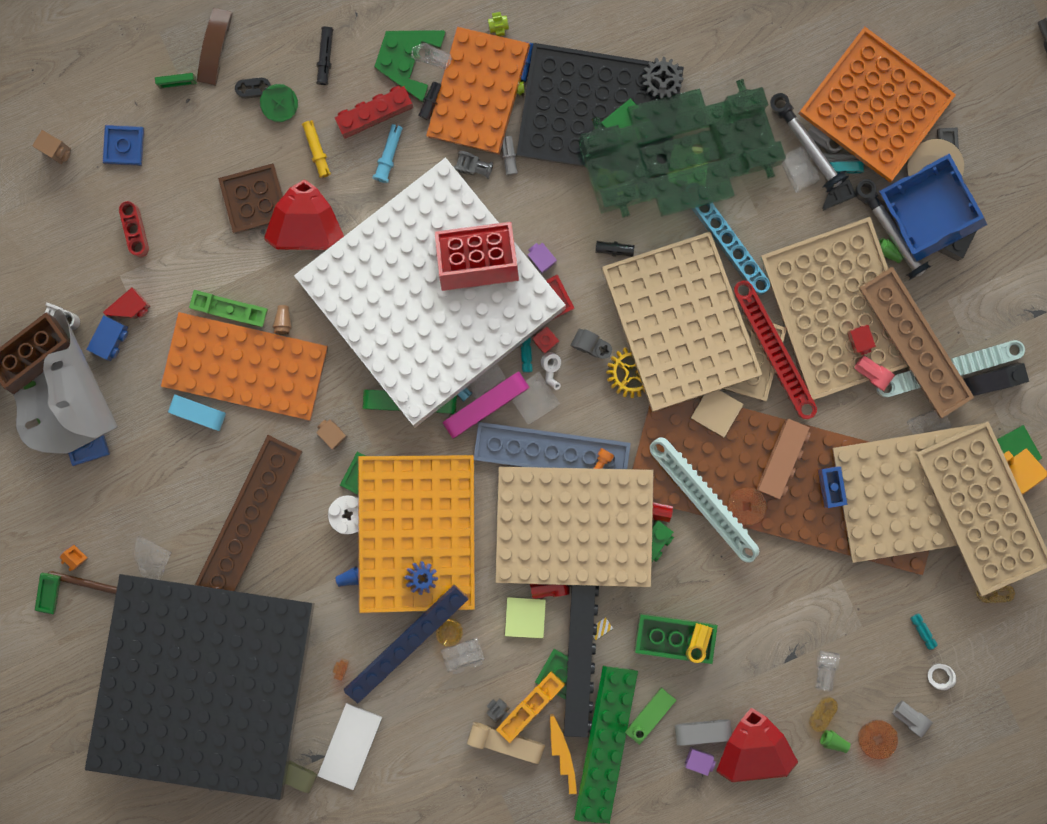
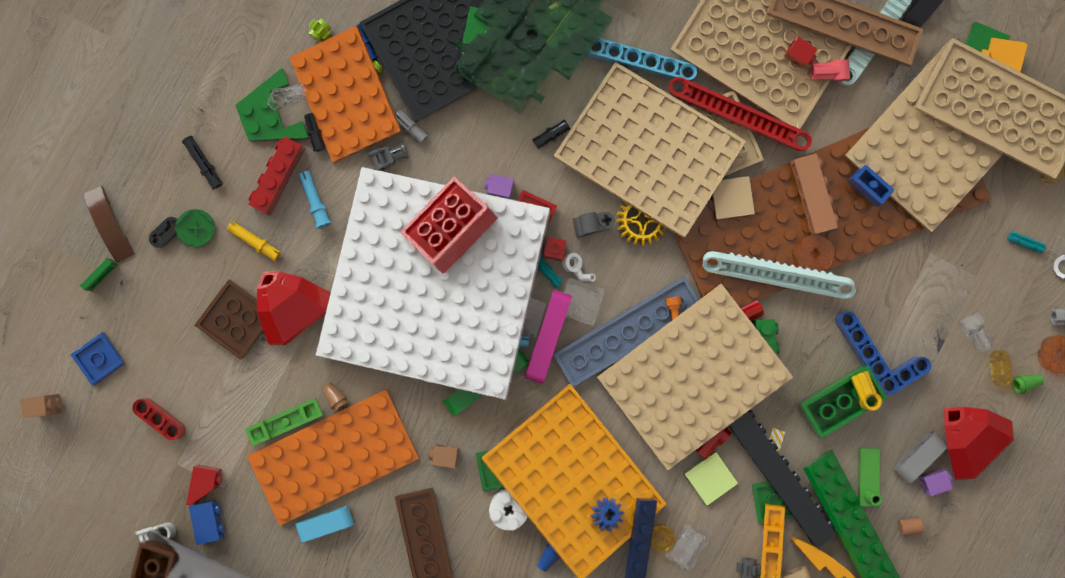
camera: 45 degrees left, 0 degrees up
none -> blue beam [835,311,931,394]
none -> nougat piece [898,517,924,536]

